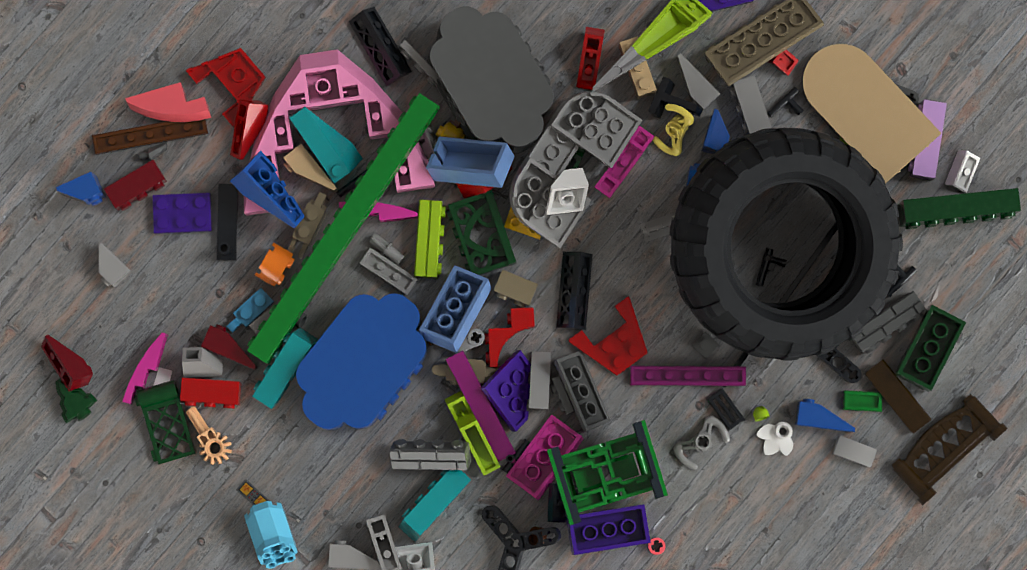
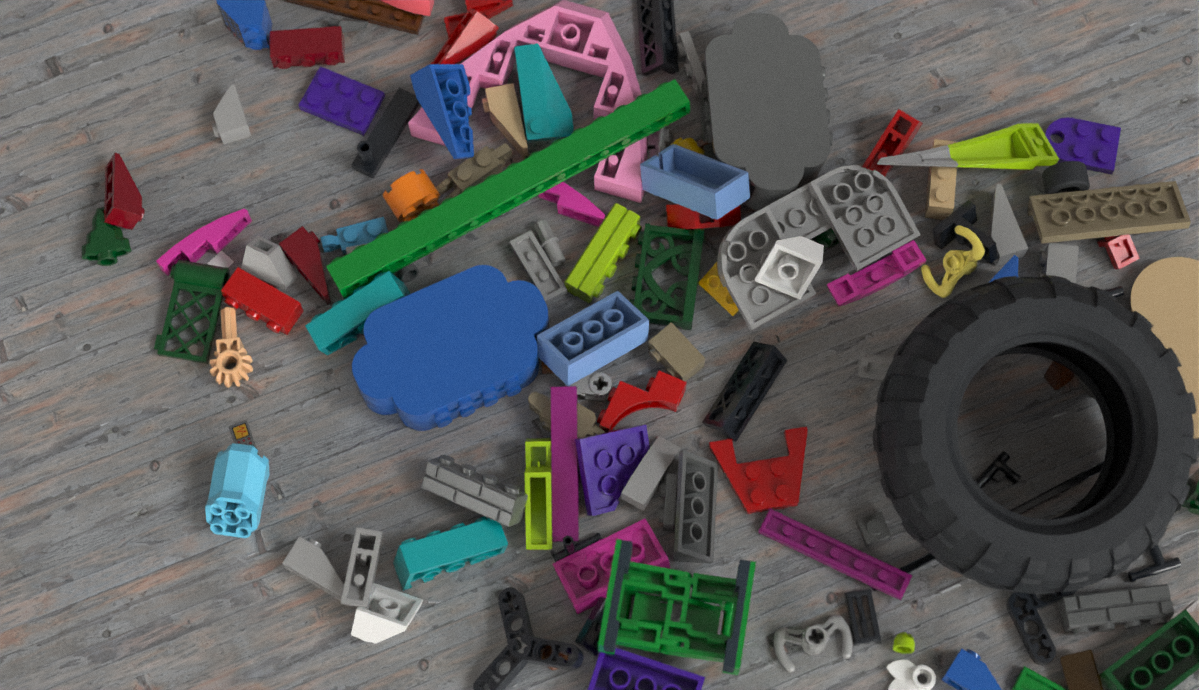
camera: 30 degrees right, 15 degrees down
none -> black tyre [1042,161,1090,194]

